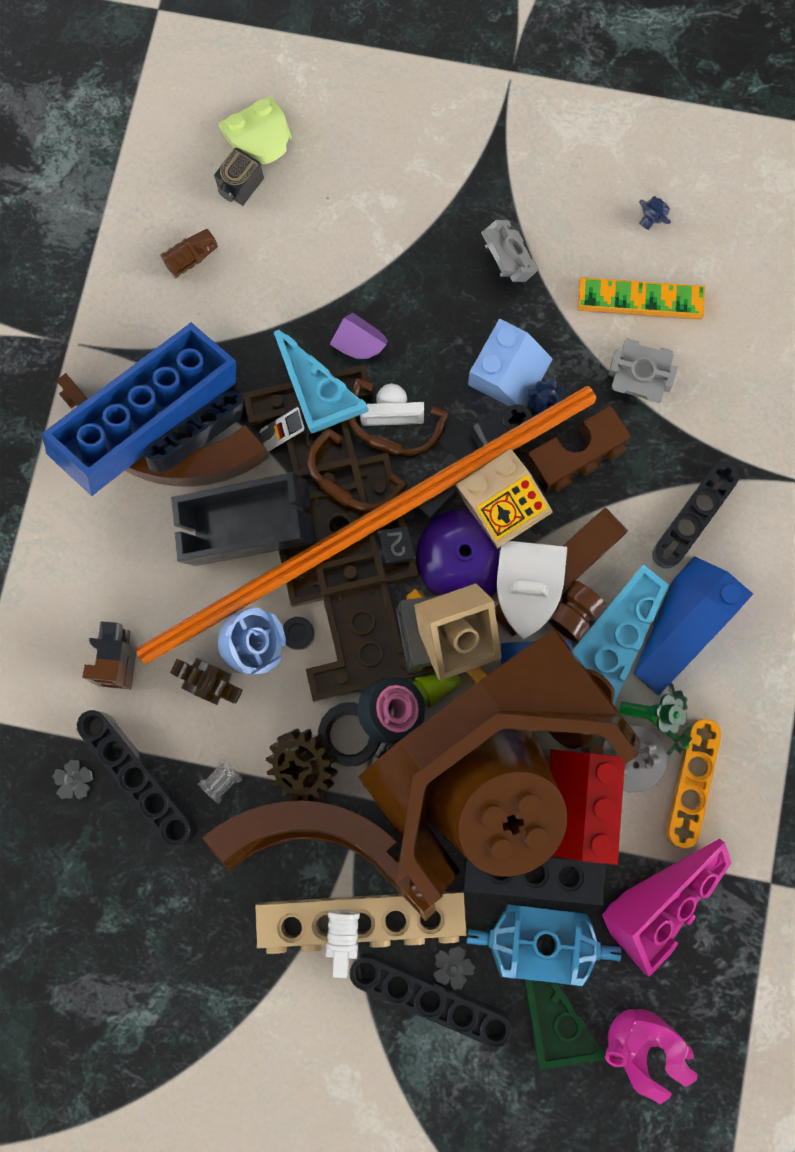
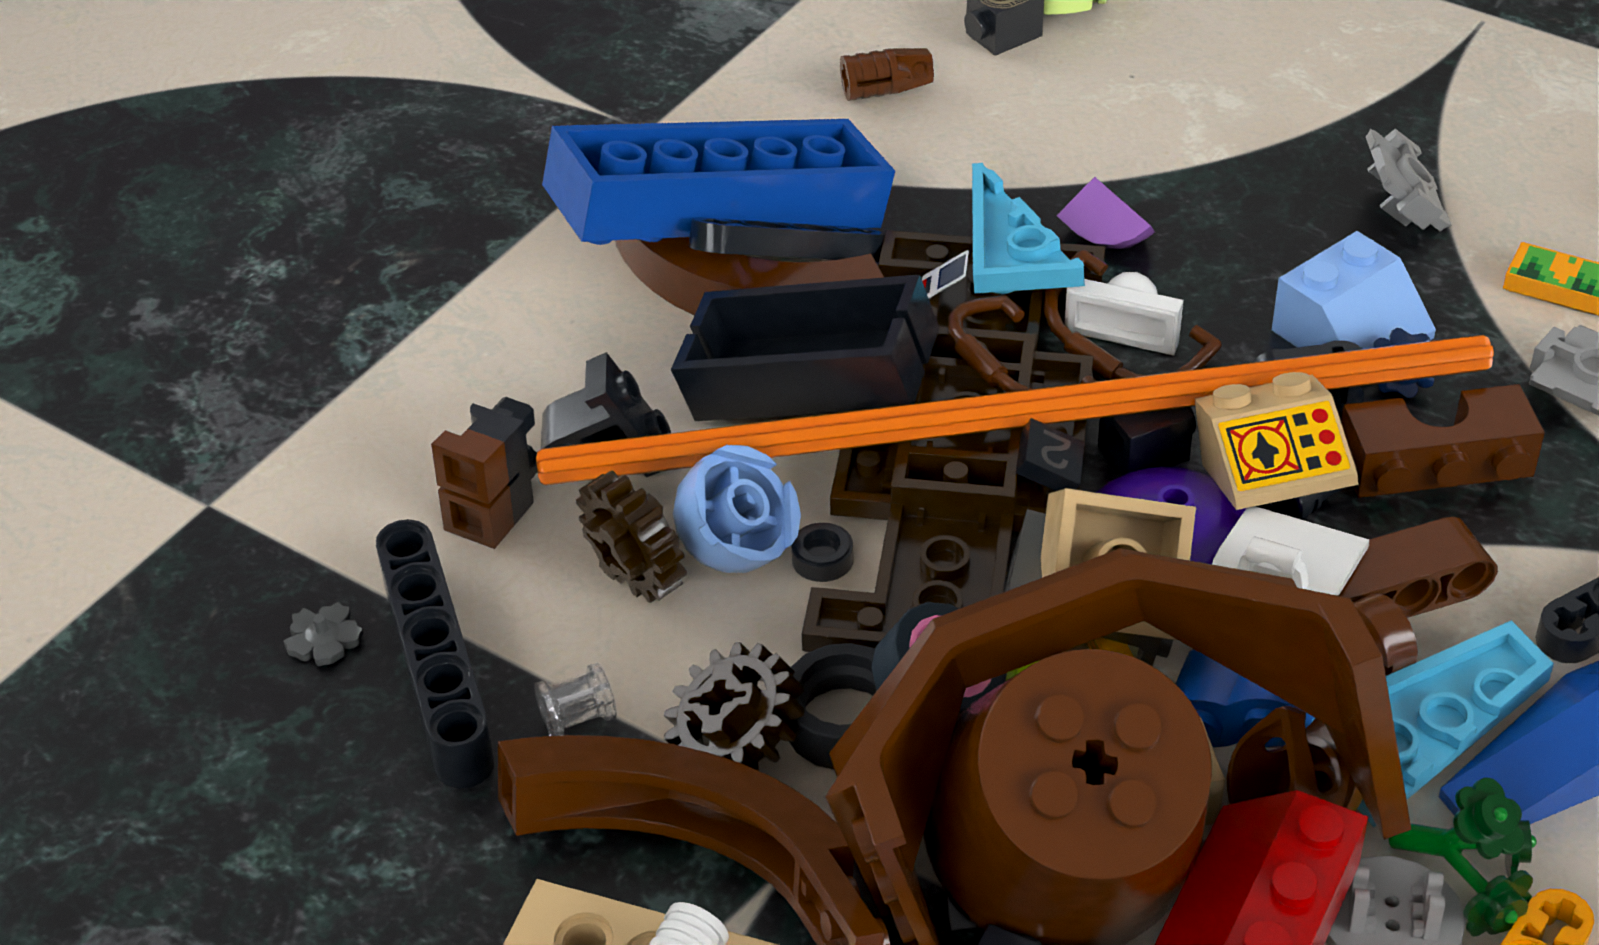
camera: 20 degrees right, 35 degrees down
none -> black pin [541,352,671,477]

